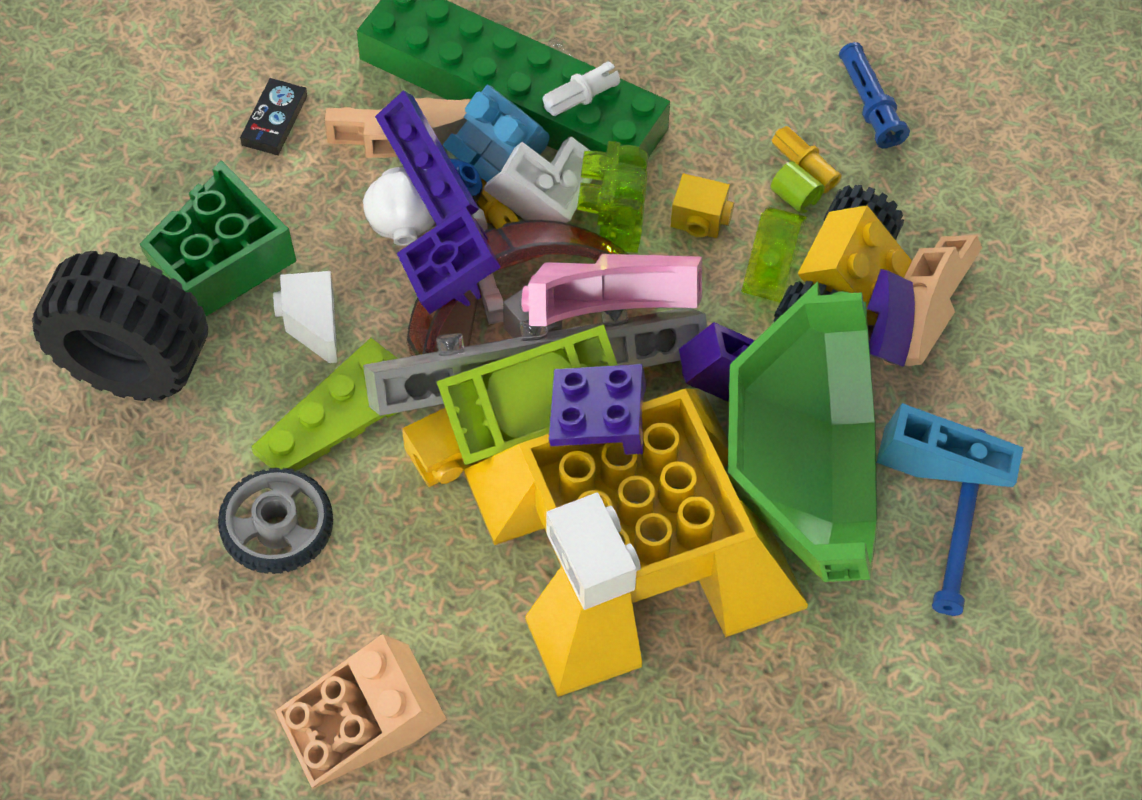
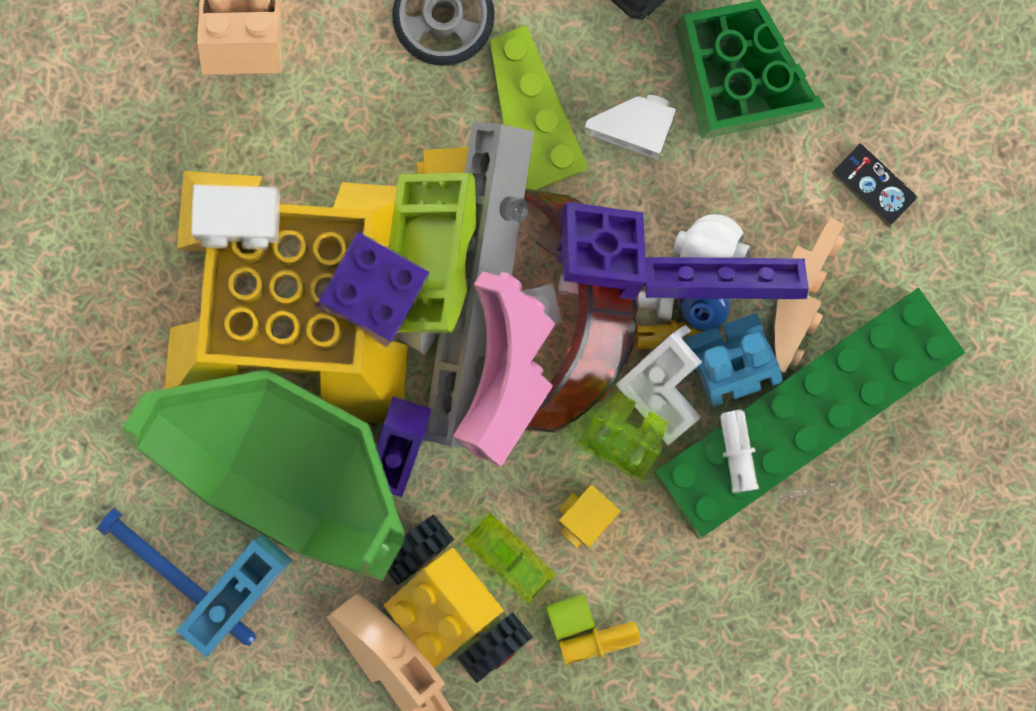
camera: 115 degrees right, 25 degrees up
dark purple slope [867,269,915,367] -> none

